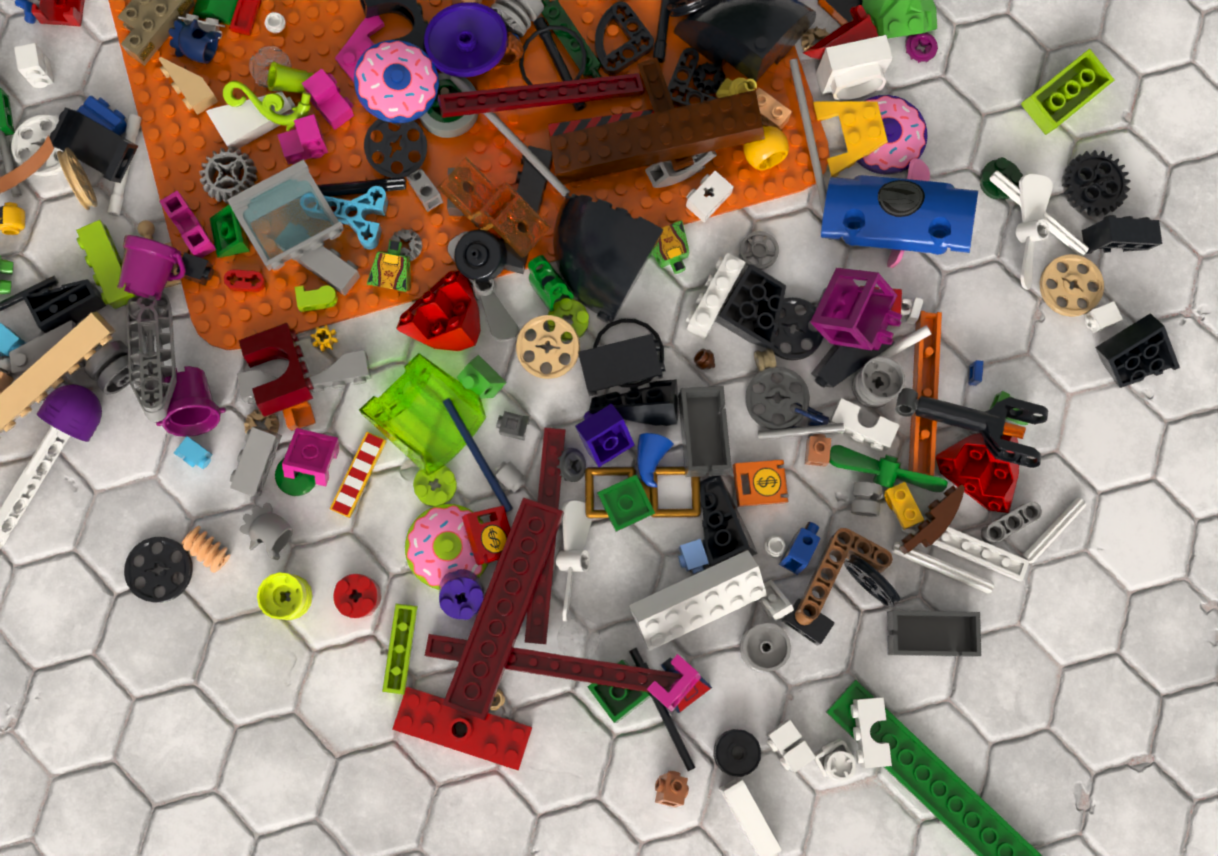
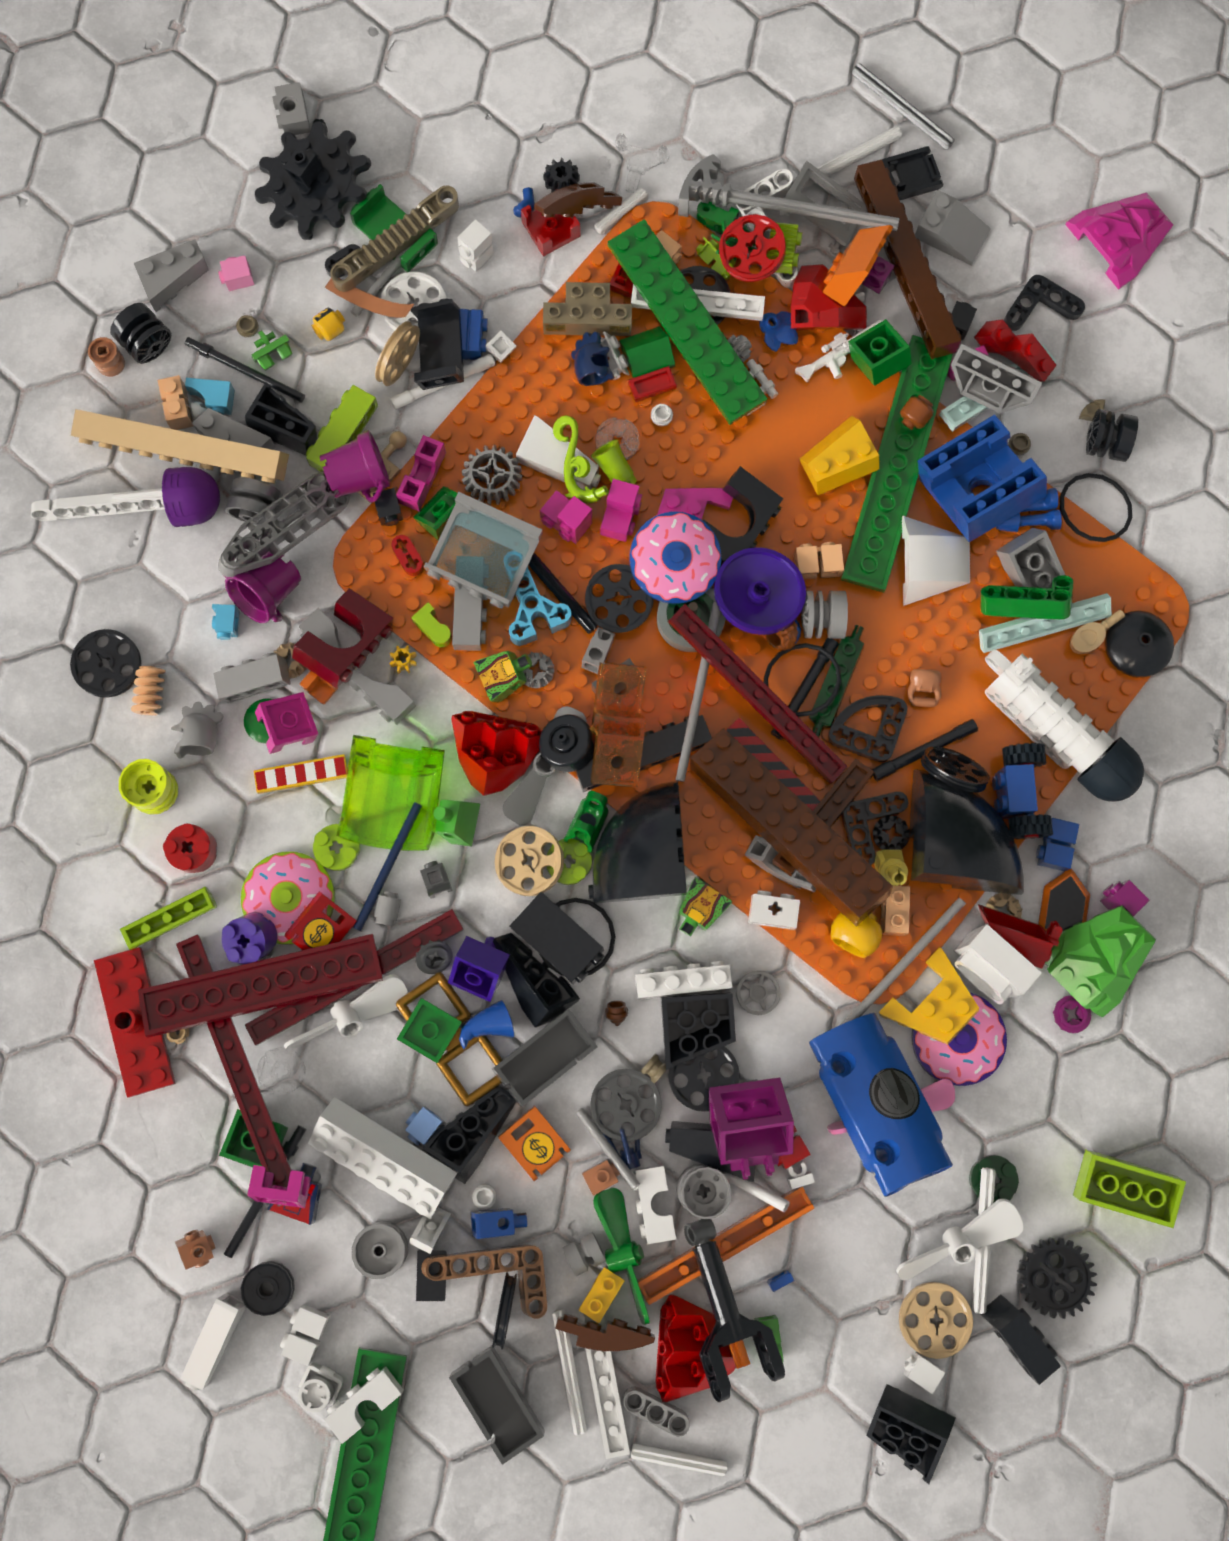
camera: 60 degrees right, 0 degrees up
tan slope [158,57,218,115] -> none
none -> white tile [485,331,517,363]

